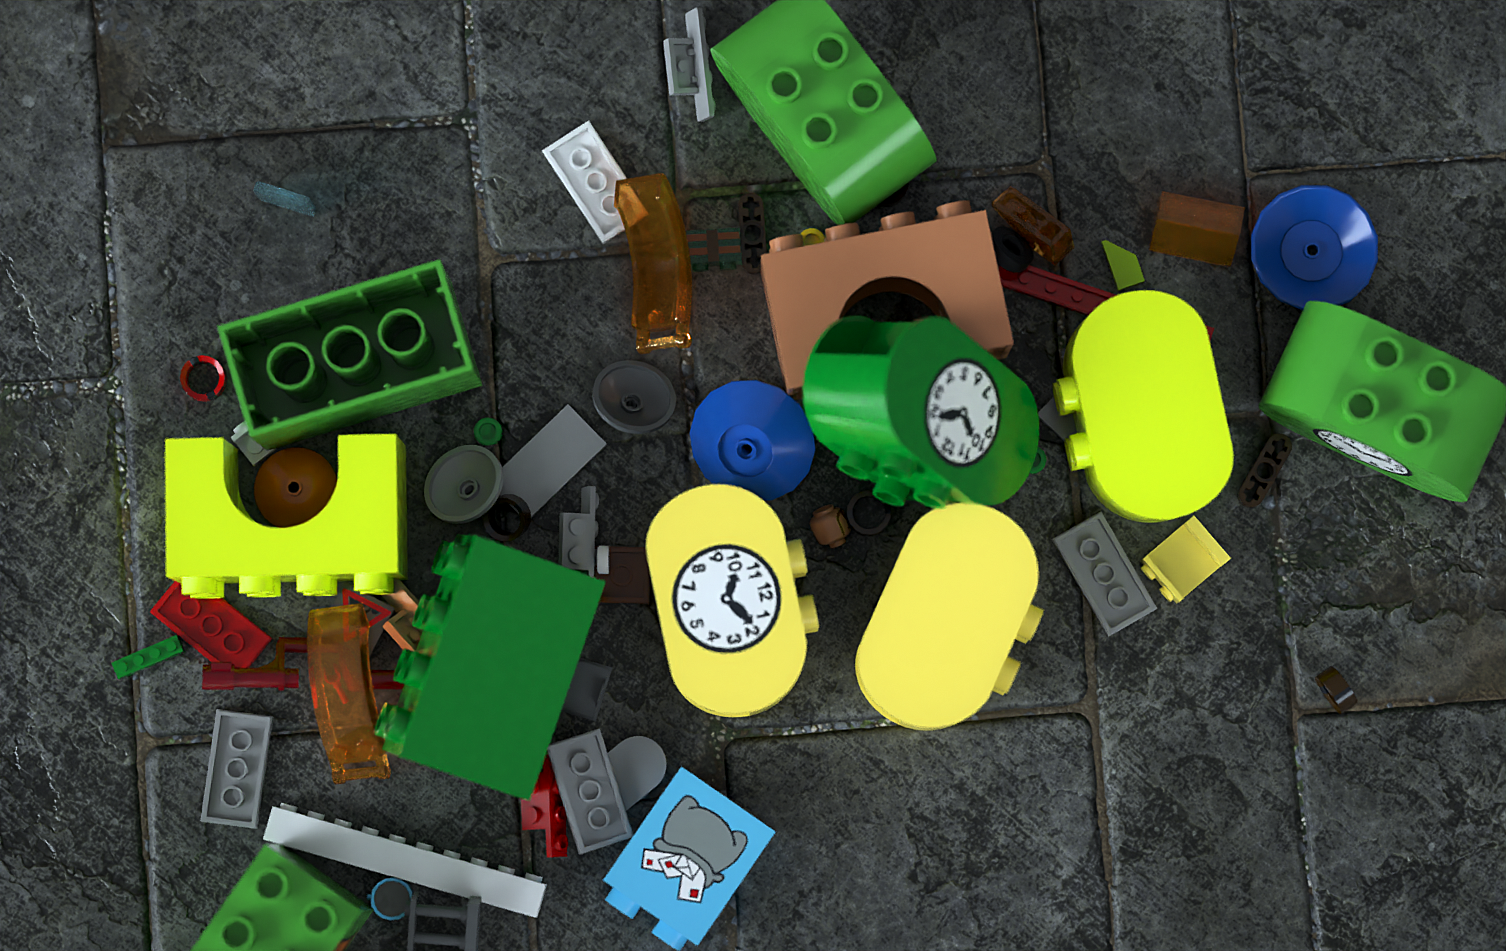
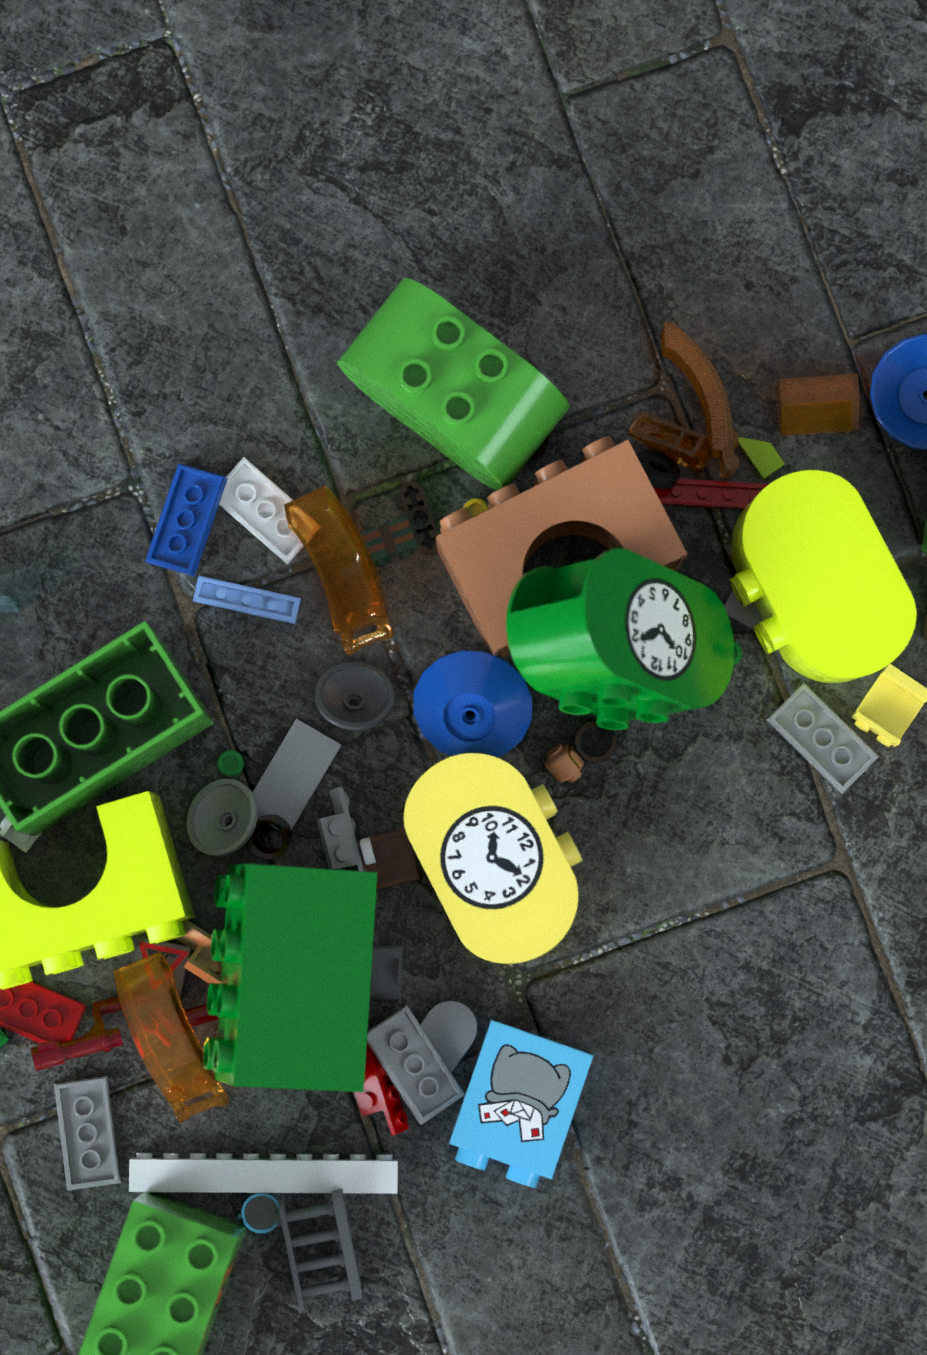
camera: 15 degrees left, 0 degrees up
orange dish [254,447,338,528] -> none
light grey bracket [663,8,716,122] -> none
light yellow brick [855,503,1044,730] -> none
none -> blue tile [145,463,228,577]
none -> light blue tile [193,576,301,624]
none -> clear orange windscreen [660,321,740,479]

